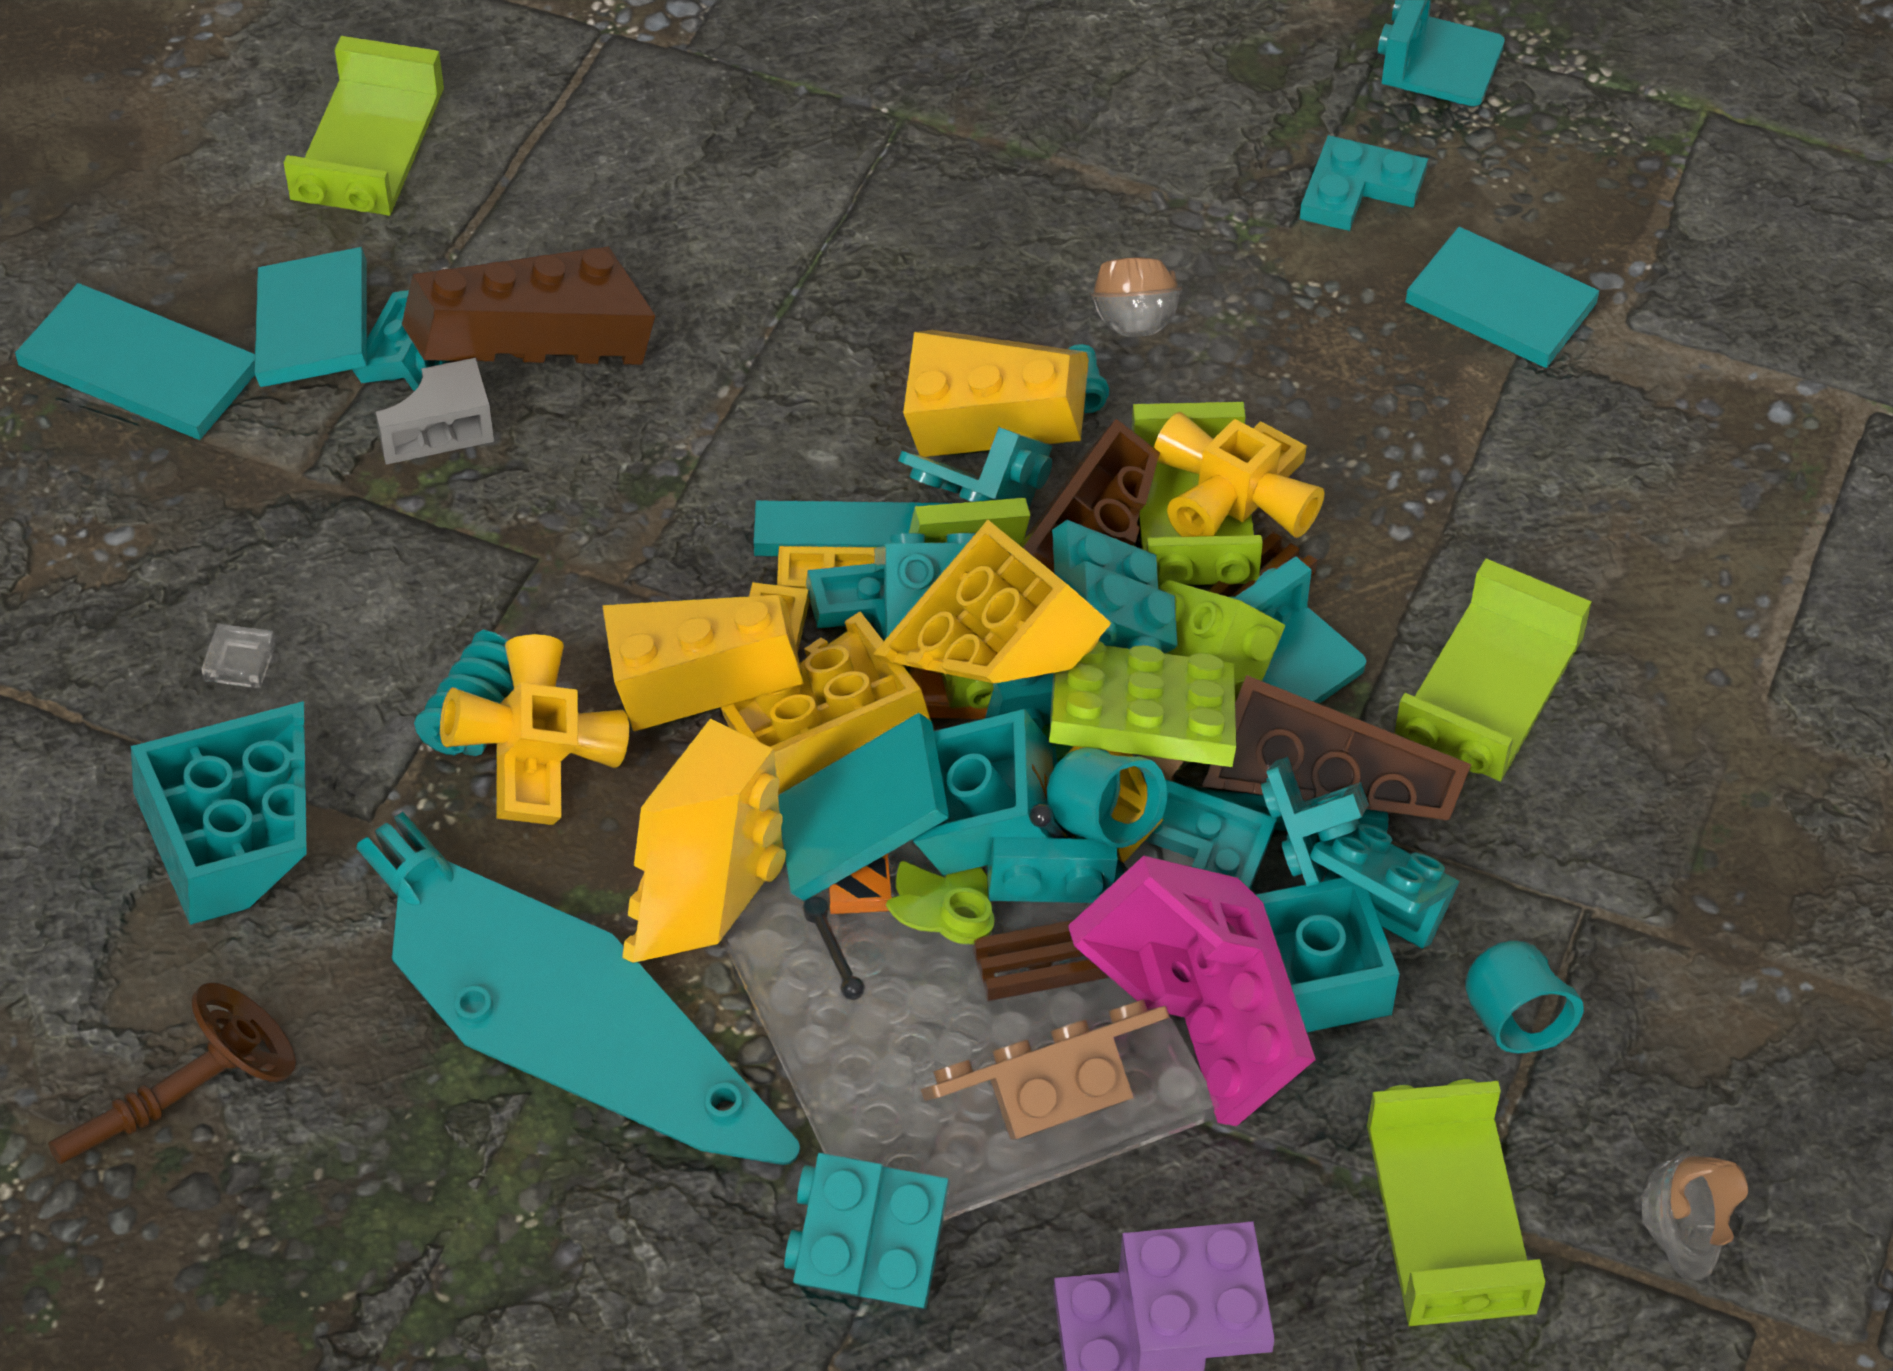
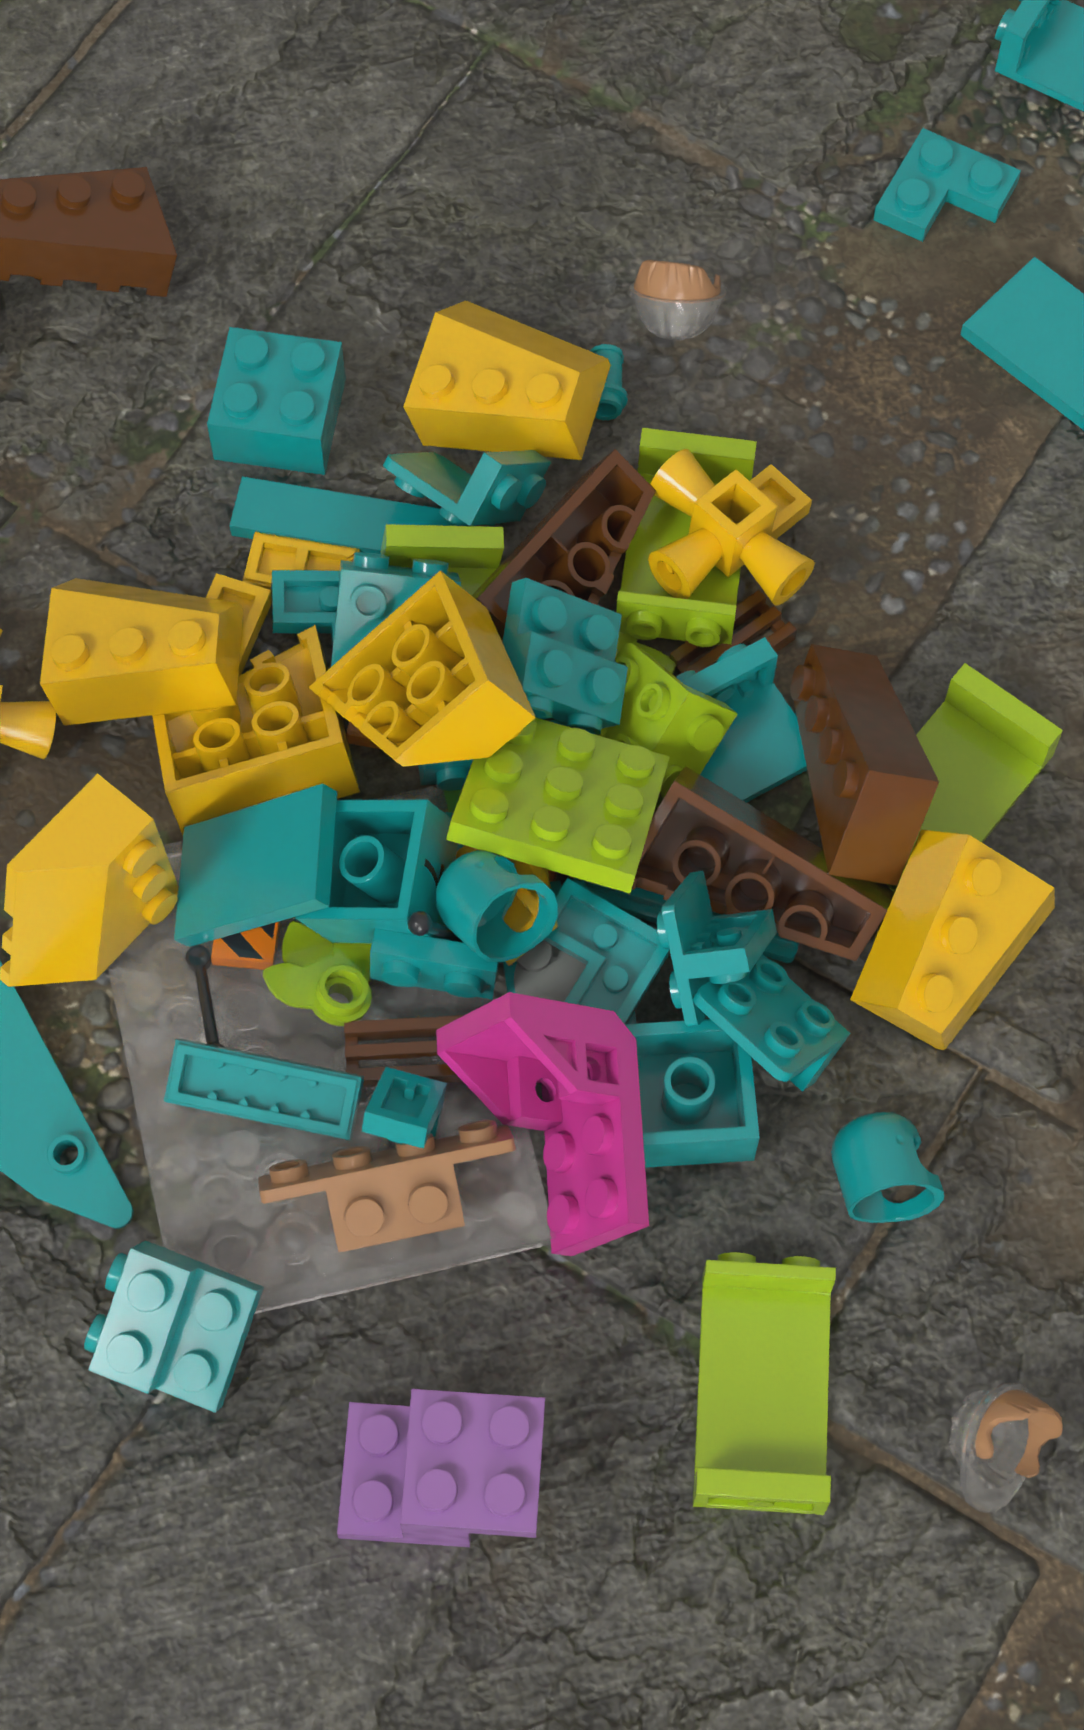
camera: 10 degrees right, 15 degrees up
none -> teal plate [164,1038,365,1140]
none -> teal brick [207,327,346,475]
none -> teal bracket [361,1067,447,1149]
none -> reddish brown wedge [790,644,939,885]
none -> yellow wedge [850,829,1055,1050]

